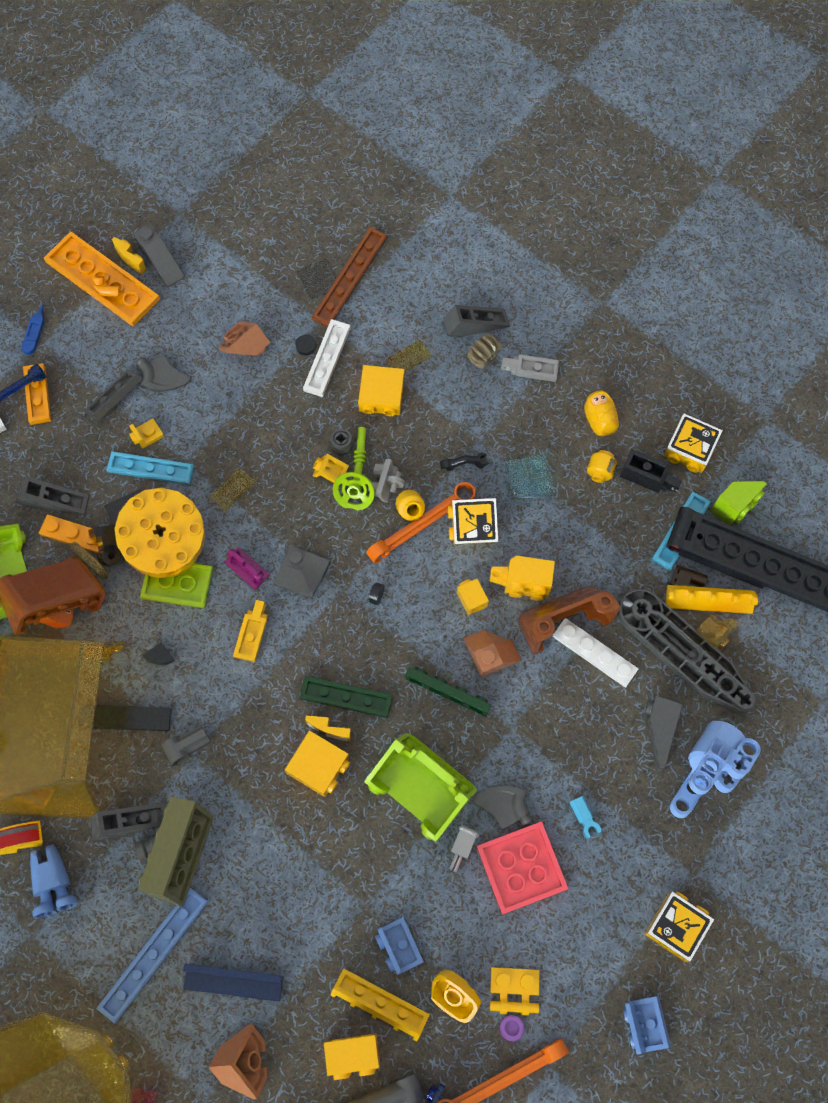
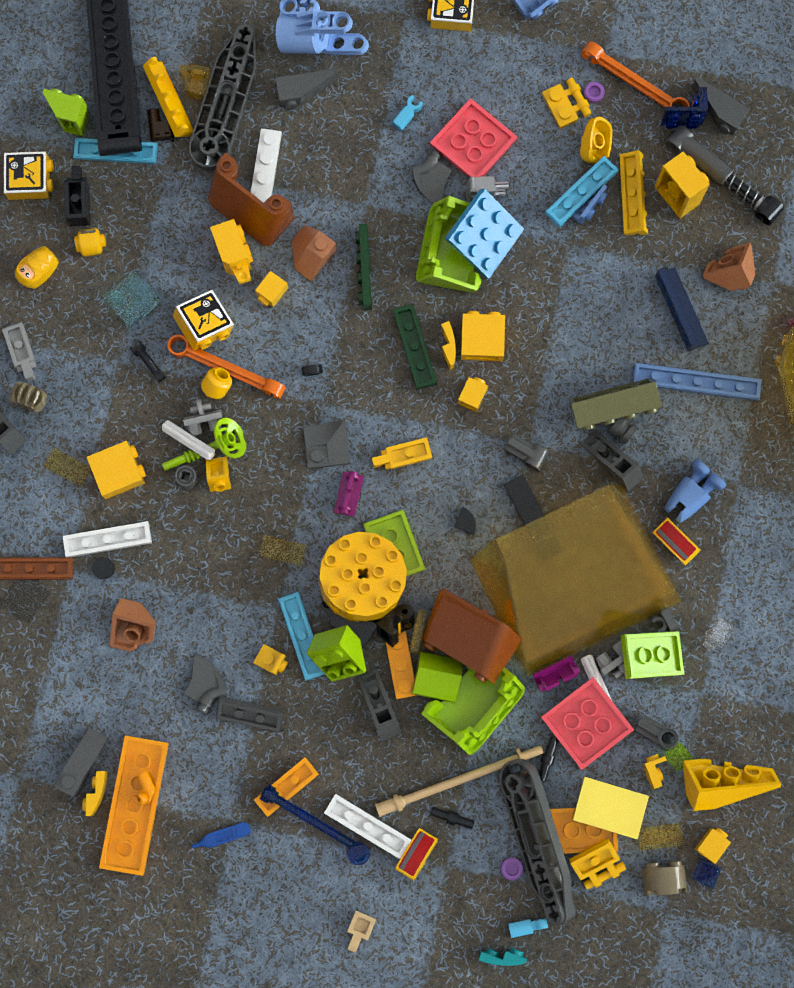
camera: 115 degrees left, 10 degrees up
none -> white axle [162,420,215,460]
none -> lime slope [306,625,366,682]
none -> lime slope [412,651,462,703]
none -> plate [445,189,524,279]
none -> yellow brick [458,377,488,412]
none -> medium azure tile [545,156,619,228]

